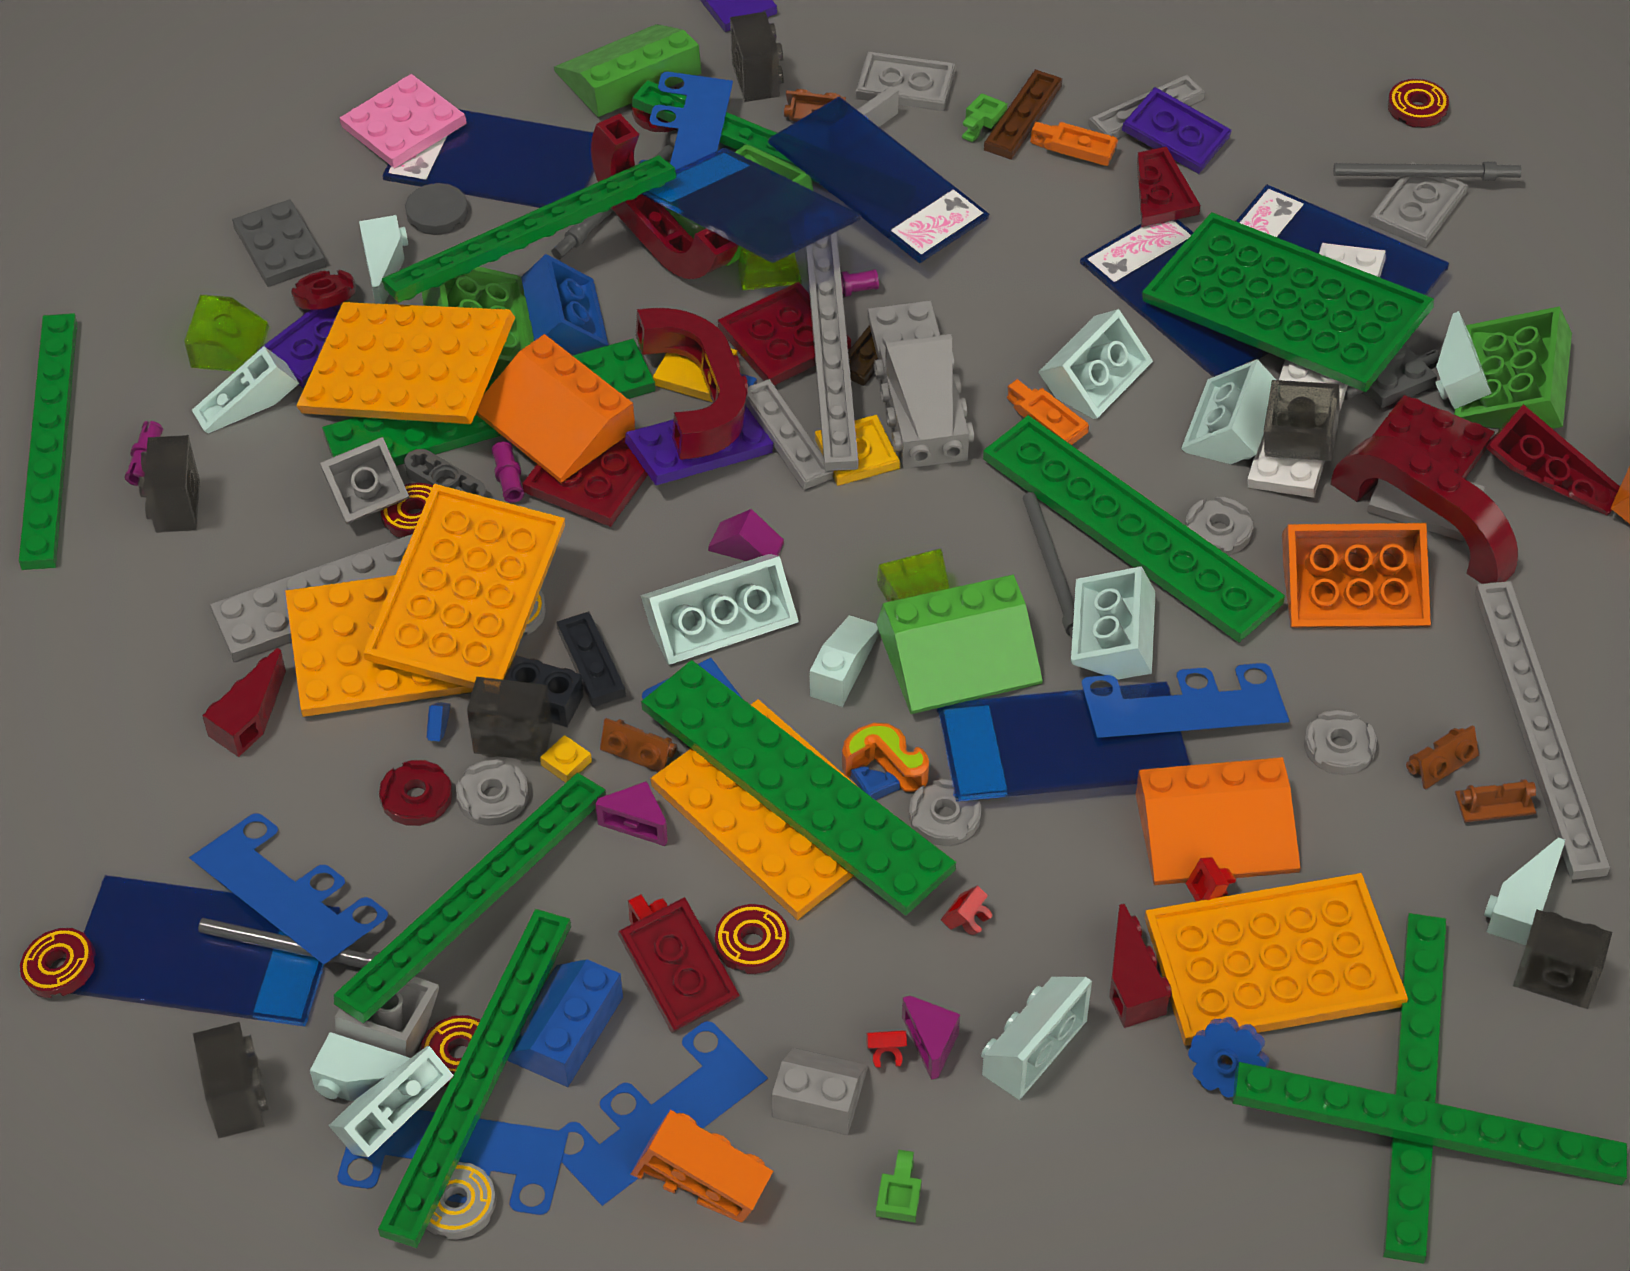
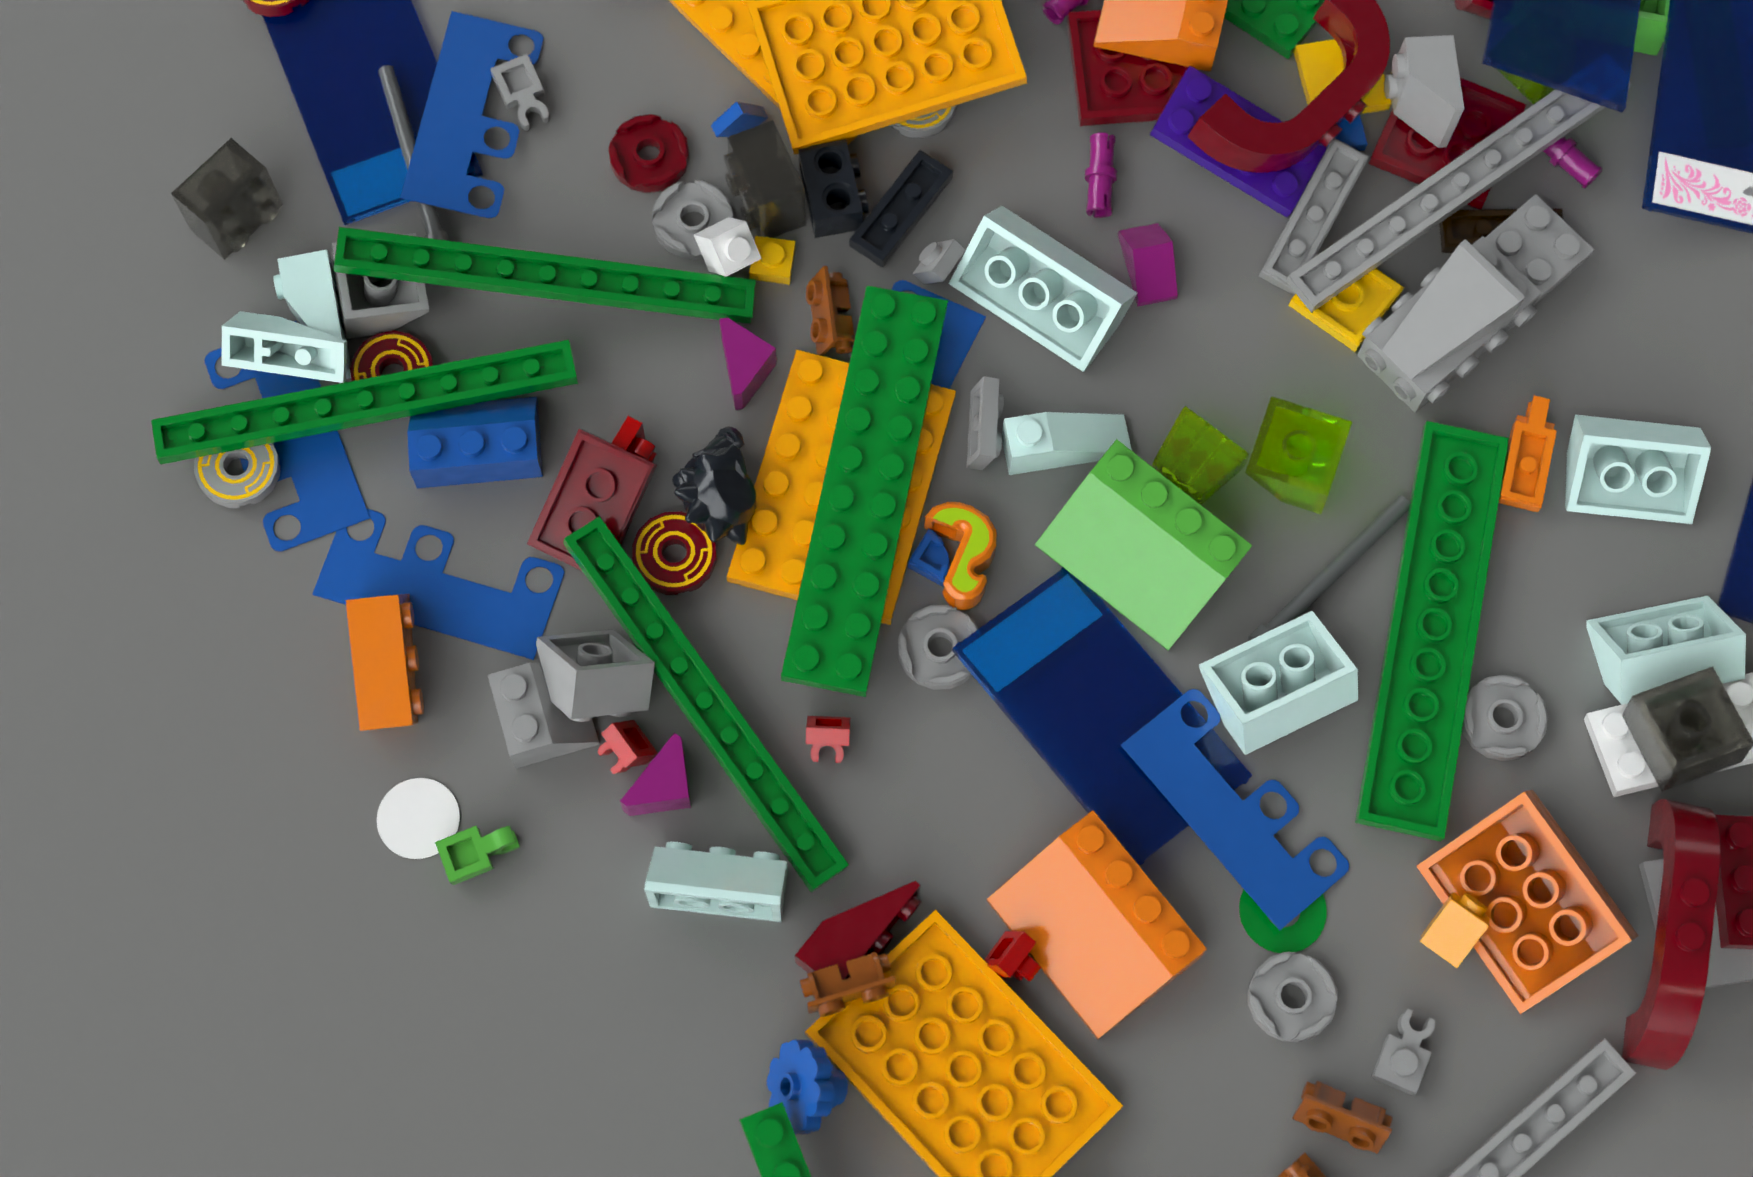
camera: 55 degrees right, 20 degrees up
none -> white sticker [377,778,460,859]
none -> light grey plate [490,54,549,131]
none -> light grey slope [536,630,655,722]
none -> green plate [563,516,849,893]
none -> black head [672,426,756,545]
none -> white brick [694,217,762,277]
none -> dark orange hinge [799,952,896,1017]
none -> light grey plate [913,239,965,284]
none -> light grey plate [967,376,1004,470]
none -> magenta pin [1085,132,1117,218]
none -> green piece [1239,889,1327,953]
none -> clear neon green slope [1245,396,1352,514]
none -> light grey plate [1371,1009,1435,1096]
none -> light grey slope [1384,35,1464,148]
none -> light orange brick [1420,892,1490,968]

